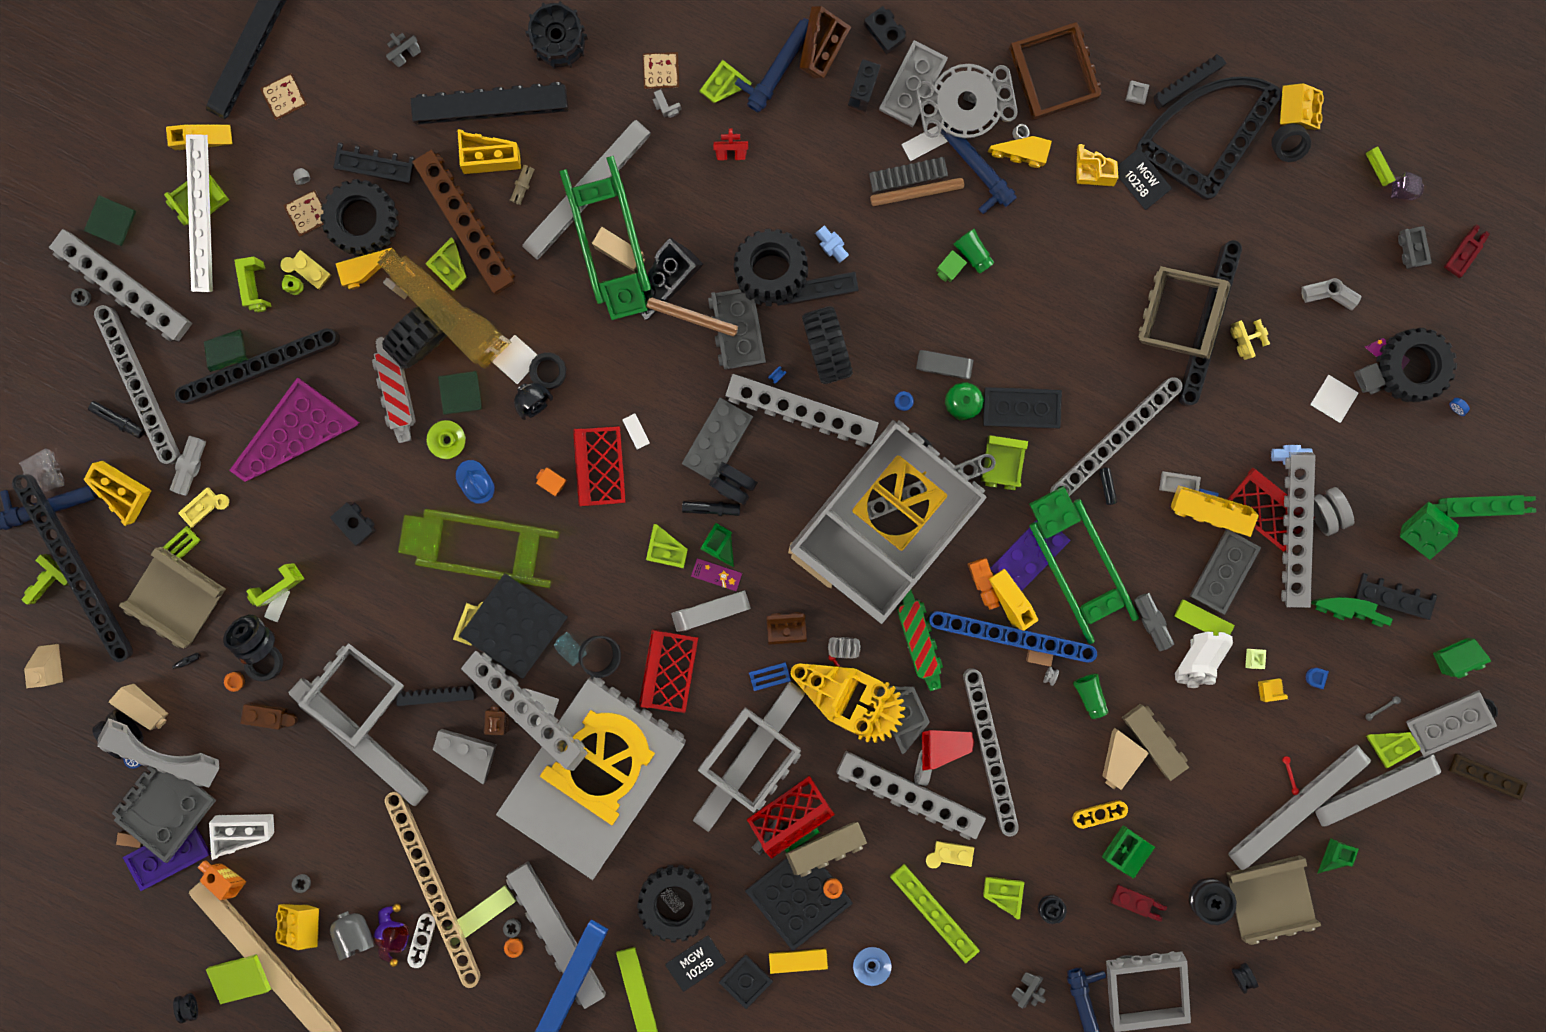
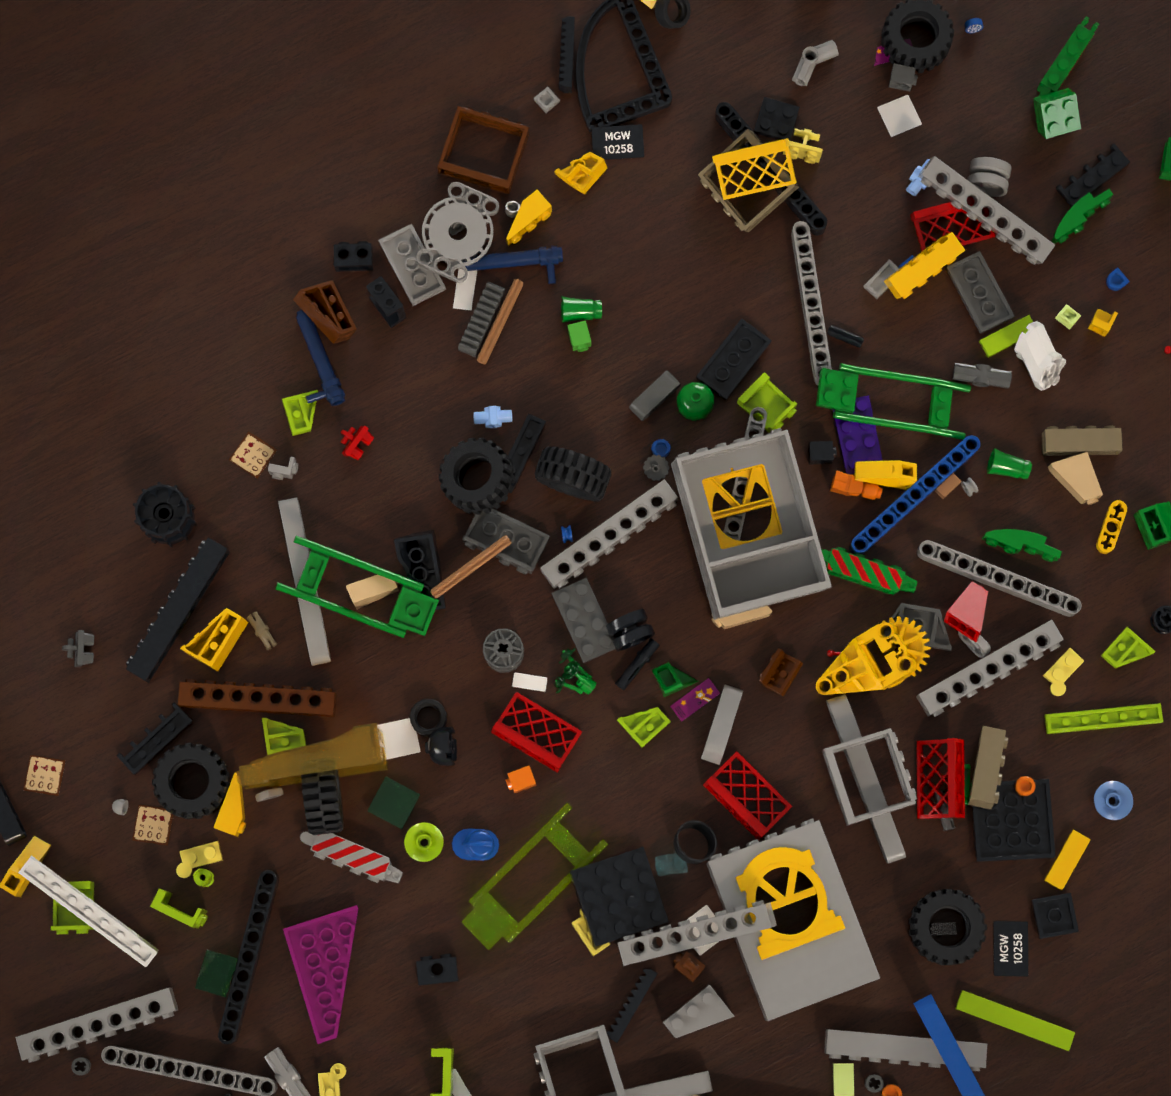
camera: 55 degrees left, 10 degrees down
clear green tile [84,195,136,246] -> none
blue tile [749,662,791,691] -> none
light grey gear [828,637,860,658] -> none
none -> dark grey wheel [483,629,524,673]
none -> plant [555,648,597,695]
none -> dark grey piece [643,455,670,481]
none -> yellow fence [712,138,797,200]
none -> black plate [754,97,800,141]
none -> black brick [808,441,837,464]
none -> green slope [982,529,1062,562]

